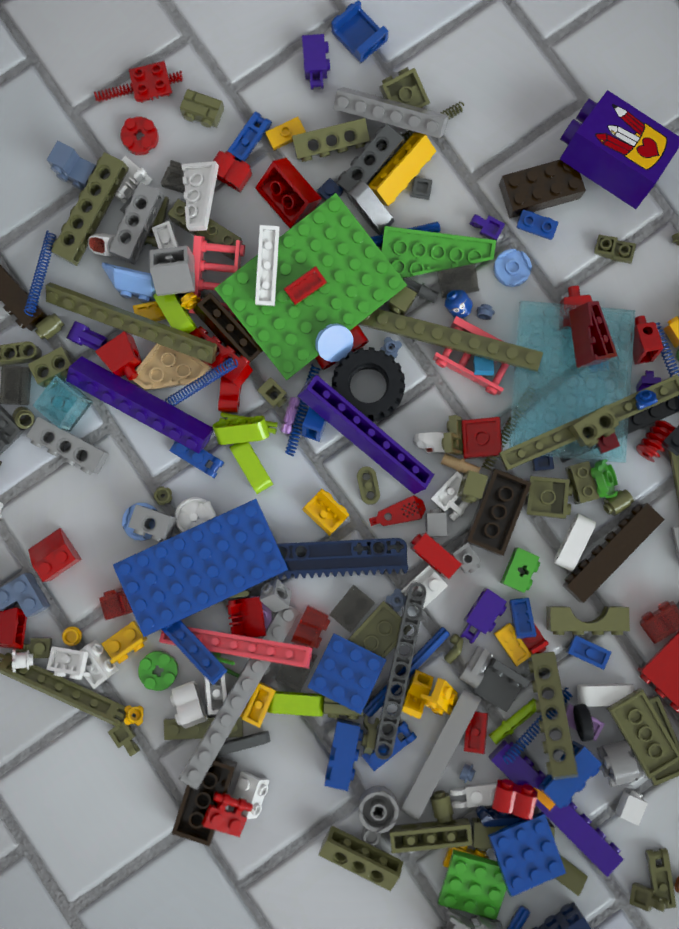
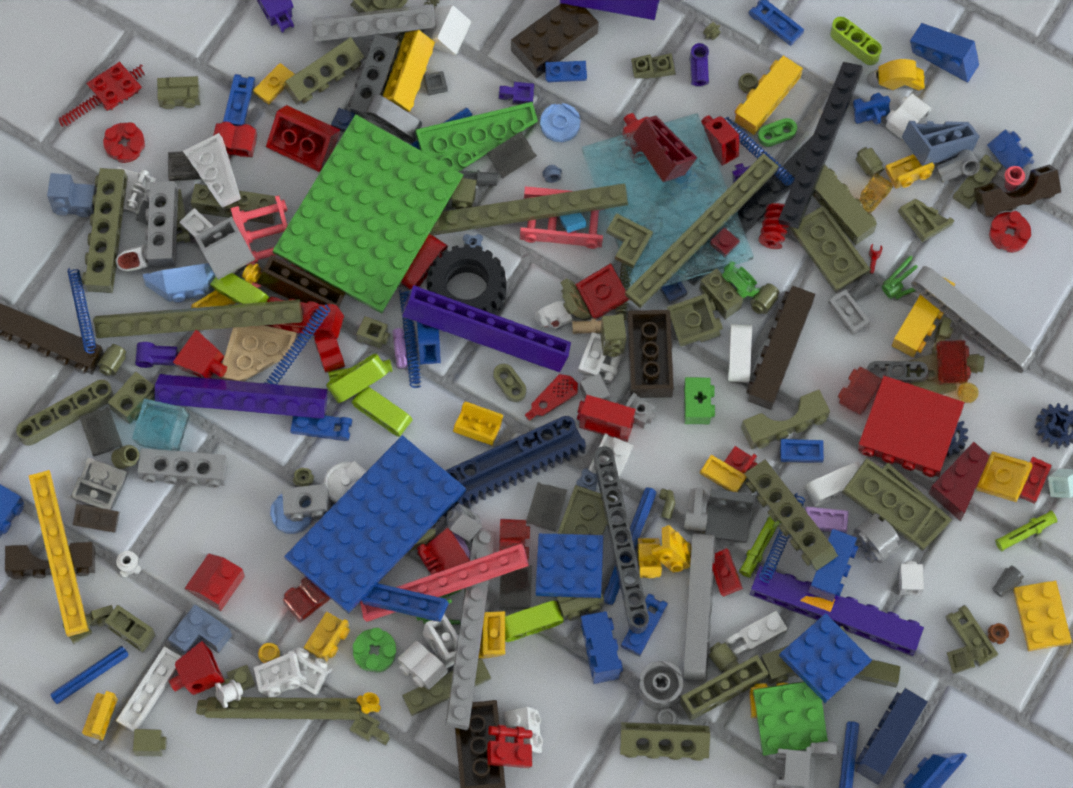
camera: 30 degrees left, 15 degrees down
dark grey beam [217,731,271,756] -> none
white plate [255,225,280,306] -> none
red plate [284,266,327,305] -> none
light blue tile [315,323,353,362] -> none
olive plate [361,715,379,755] -> none
blue head [445,290,473,318] -> none
sand blue plate [459,764,476,783] -> none
dark purple brick [460,588,507,644] -> none
dark blue plate [476,806,535,827] -> none
red brick [492,779,538,819] -> none
blue plate [509,598,537,639] -> none
olive brick [568,404,620,448] -> none
black tyre [573,704,594,741] -> none
blue plate [636,390,658,410] -> none
none -> white slope [423,5,471,56]
none -> olive plate [606,213,653,268]
none -> dark purple piece [689,43,709,87]

